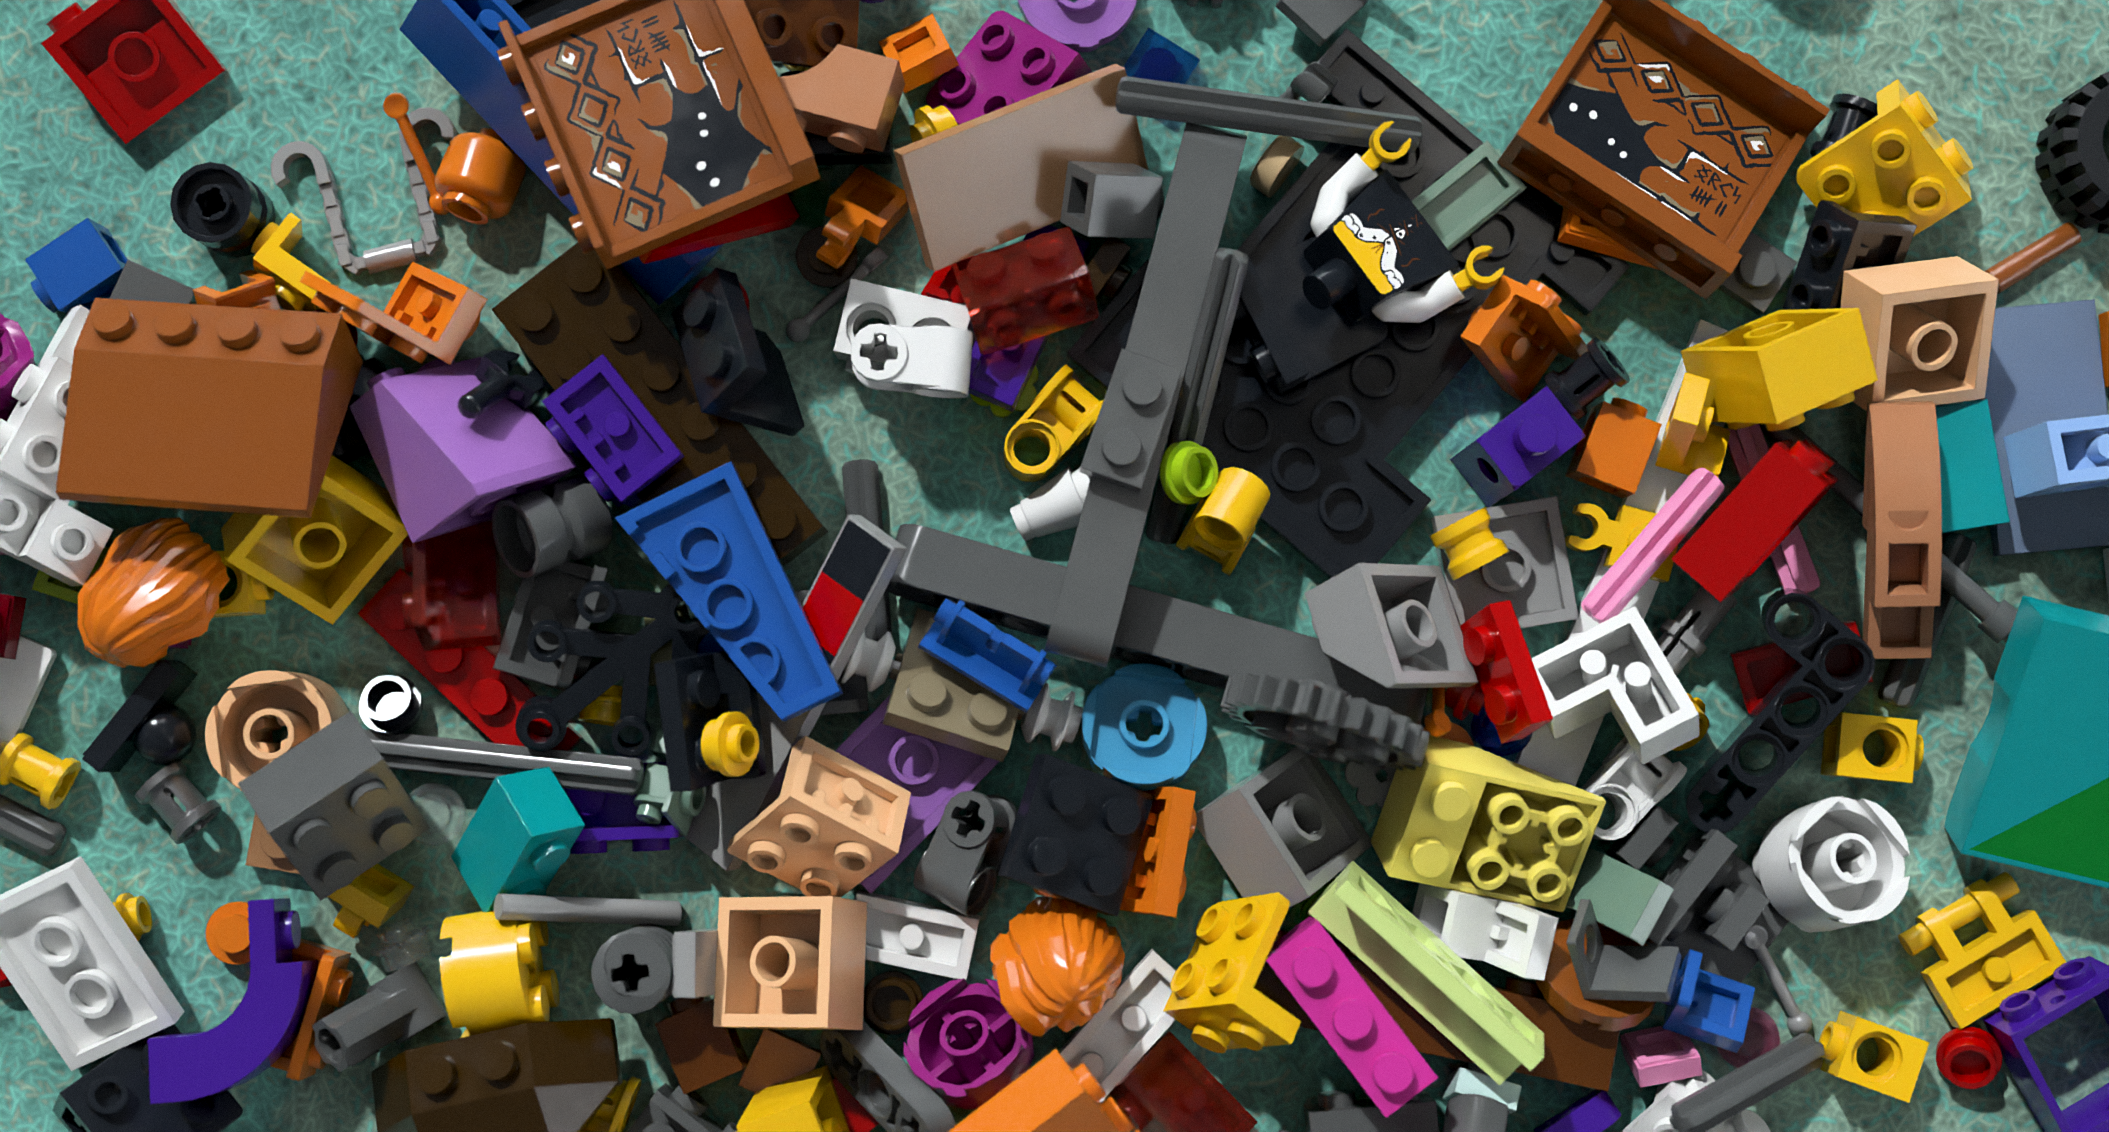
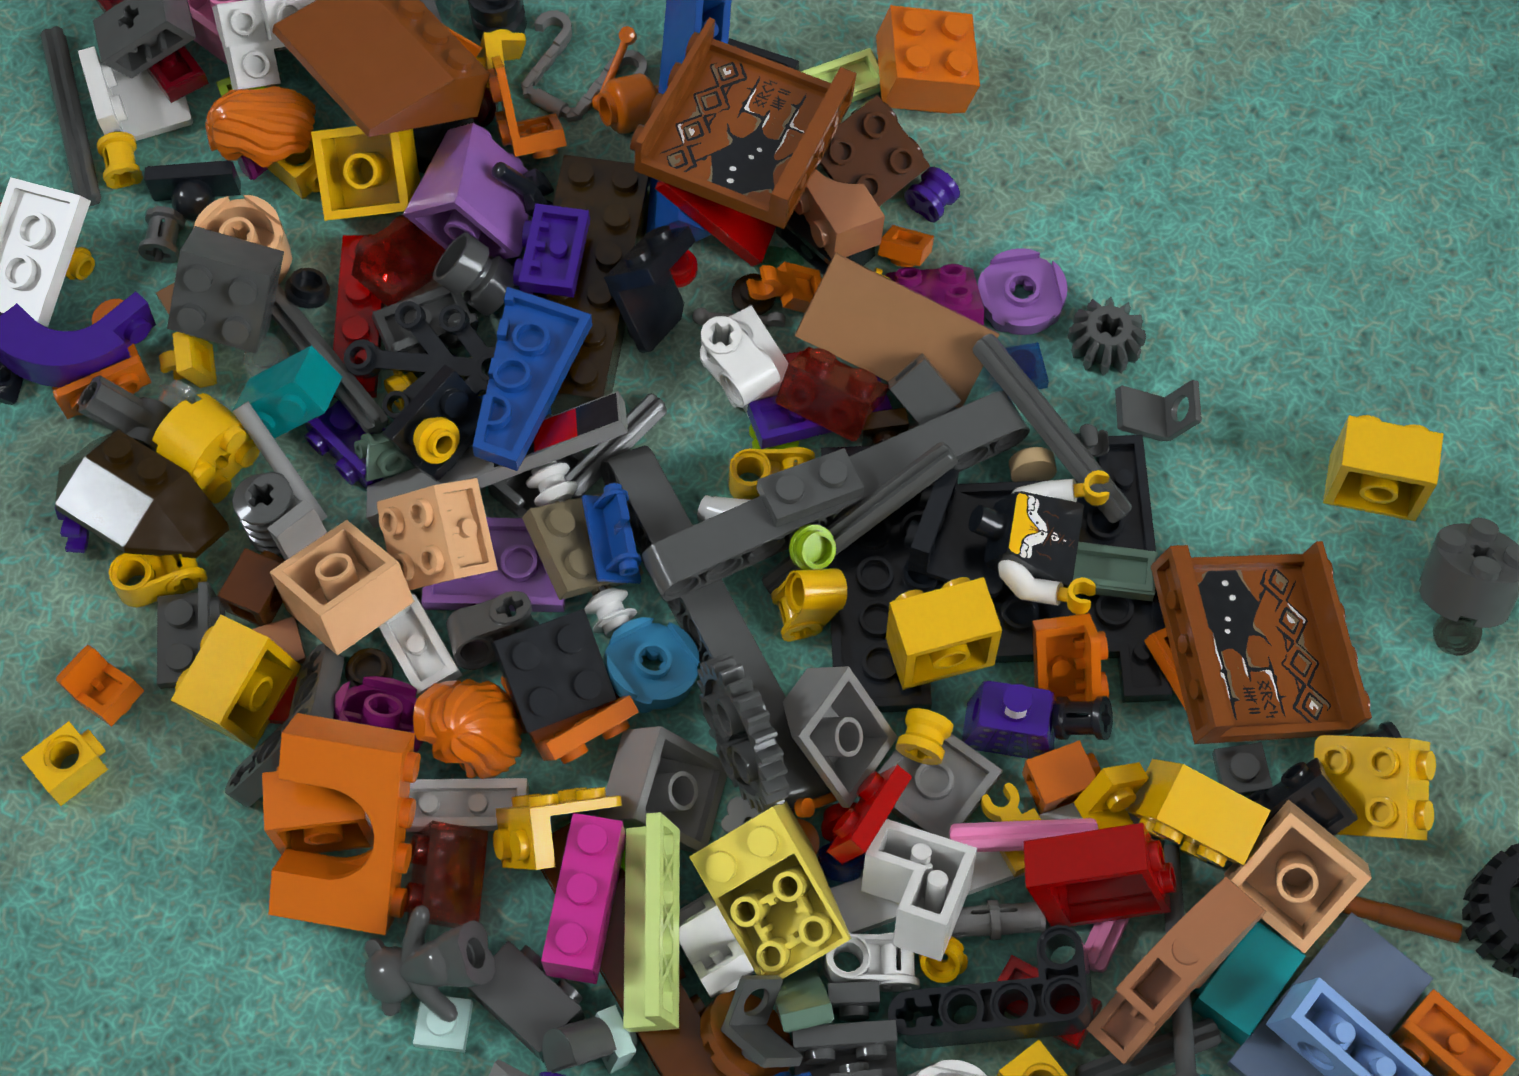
camera: 50 degrees right, 20 degrees down
none -> yellow brick [886,577,1002,690]

